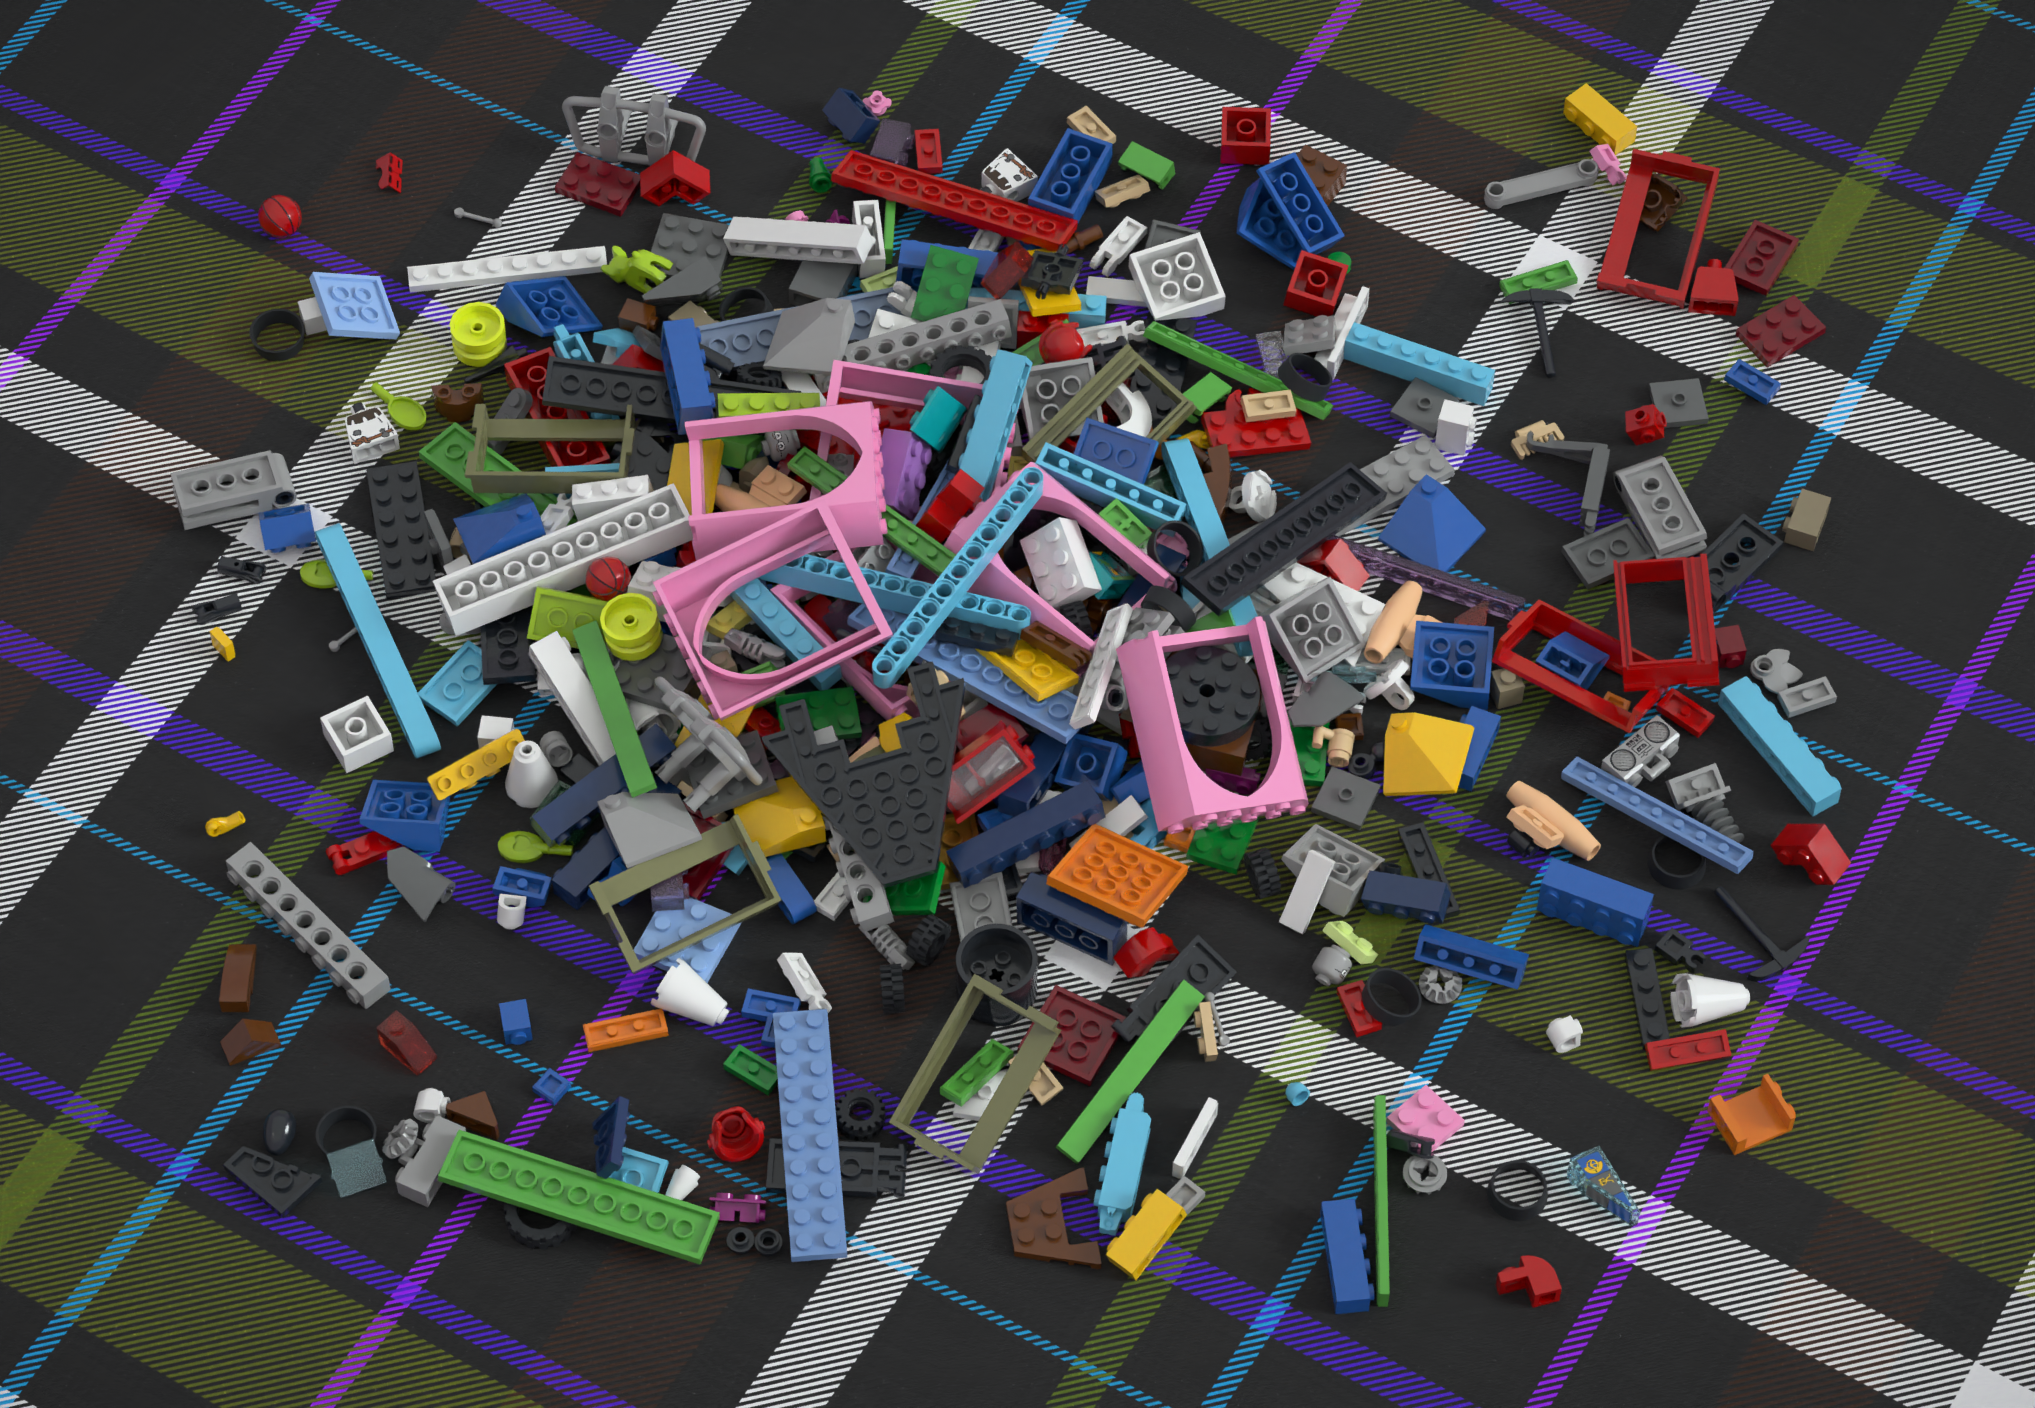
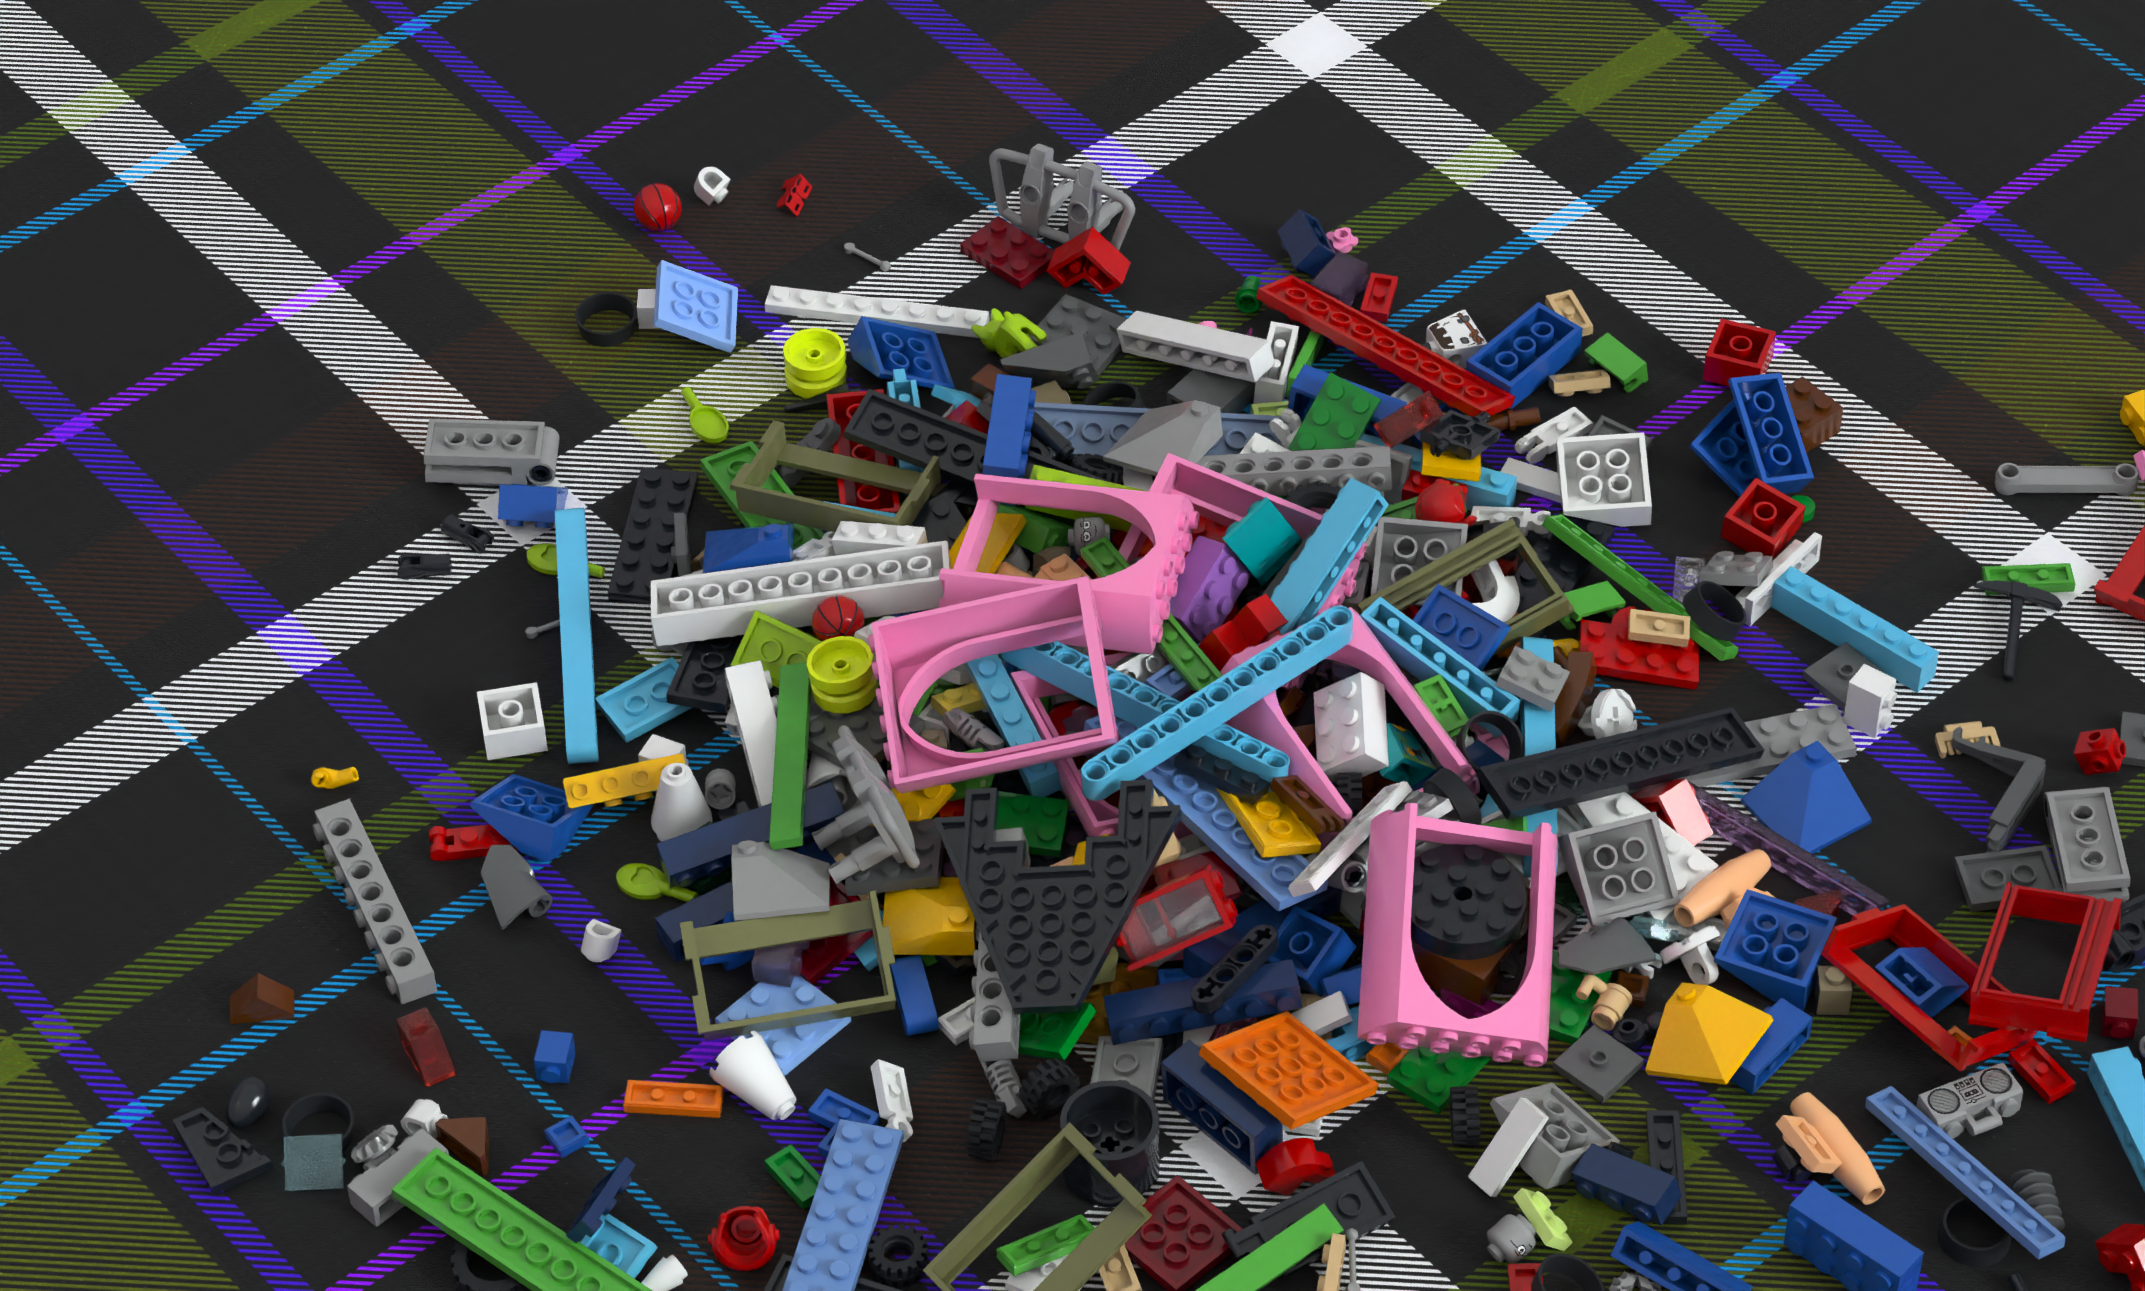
camera: 20 degrees right, 10 degrees down
yellow tile [209,626,235,662] -> none
reddish brown slope [219,944,257,1012] -> none
white torso [345,402,400,464] -> none
reddish brown cylinder [431,383,484,423] -> none
blue slope [492,866,552,908] -> none
light grey bracket [1666,763,1731,813] -> none
none -> white plate [694,167,731,206]
none -> black beam [1191,924,1279,1014]
none -> light grey plate [1495,646,1570,712]

